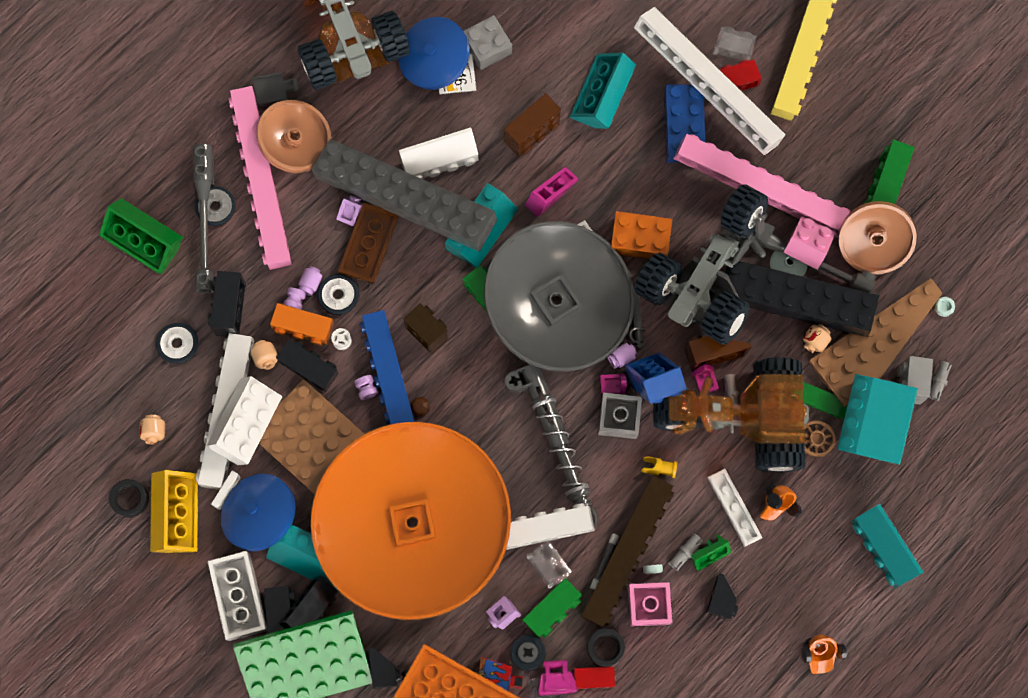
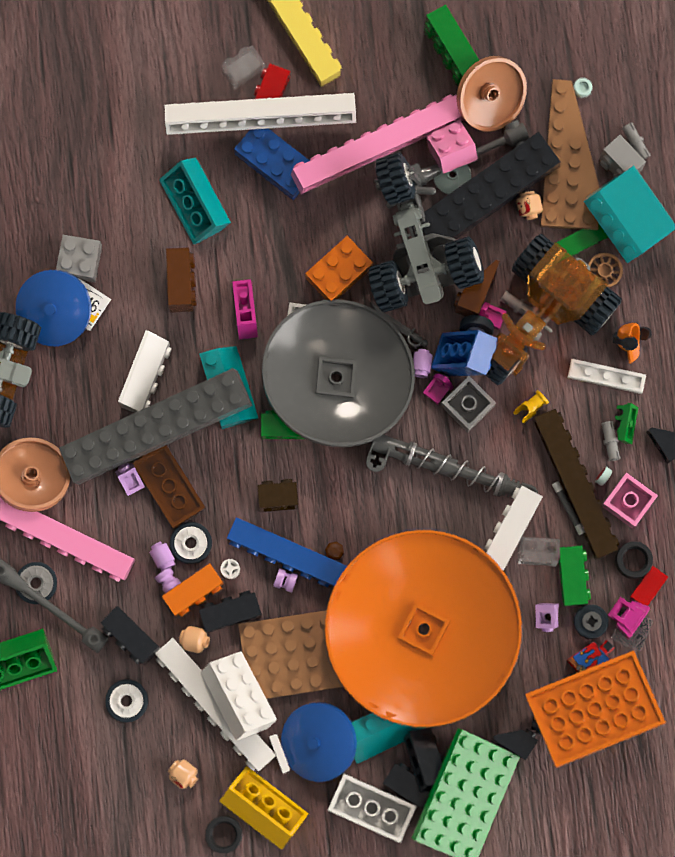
camera: 50 degrees left, 5 degrees up
none -> black wheel [459,315,494,336]

